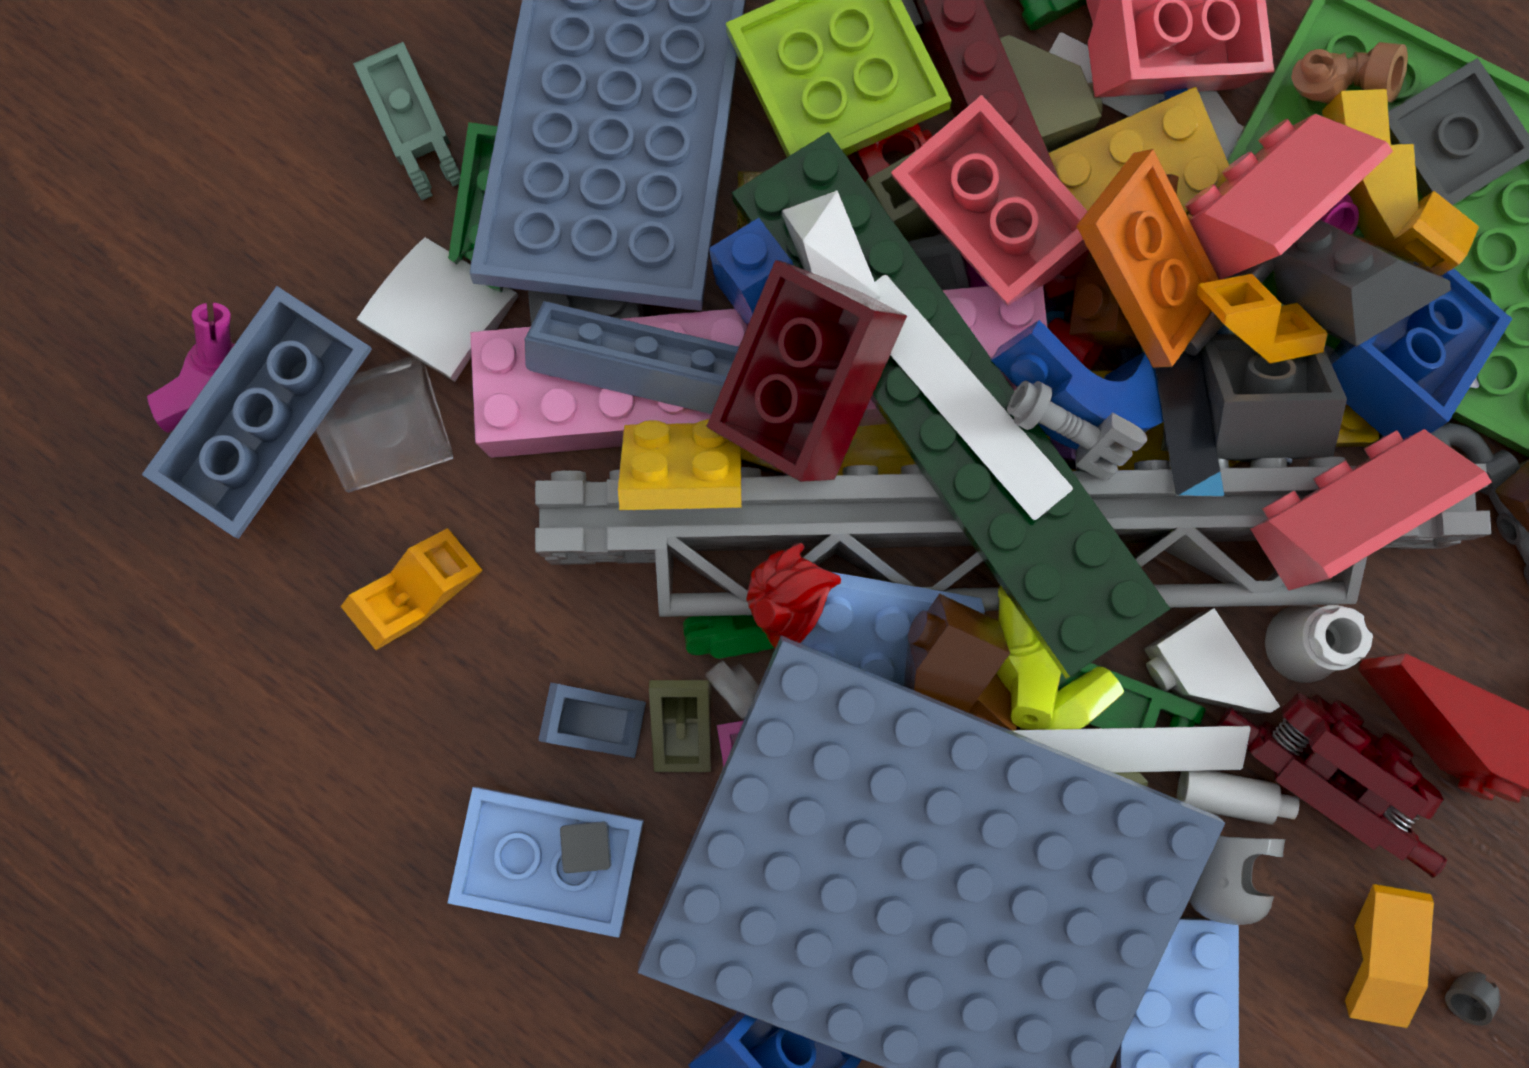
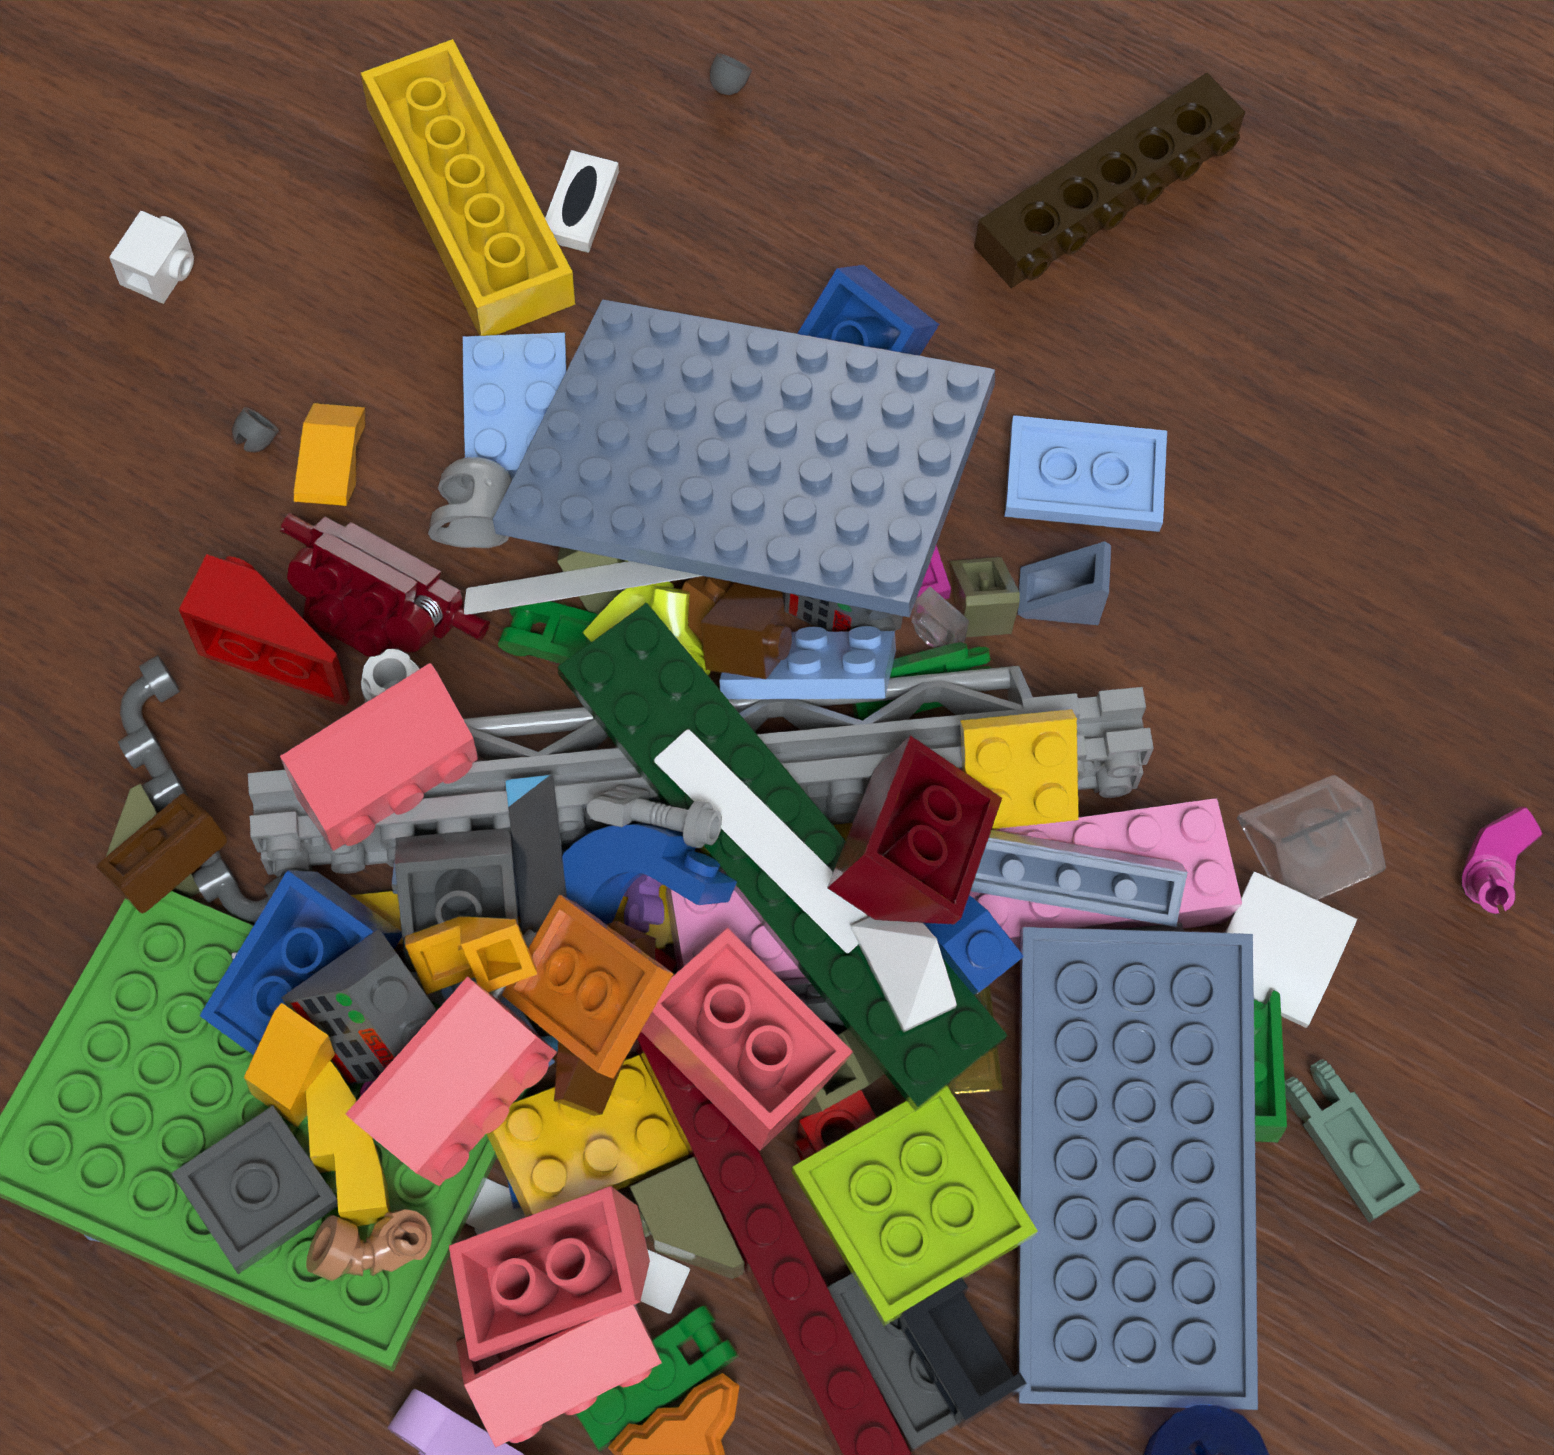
camera: 170 degrees right, 15 degrees down
sand blue slope [142,286,372,539] -> none
light orange slope [341,528,483,650] -> none
dark grey piece [560,821,612,873] -> none
red hat [746,543,841,649] -> none
white slope [1143,608,1280,714] -> none
white cylinder [1177,770,1299,825] -> none

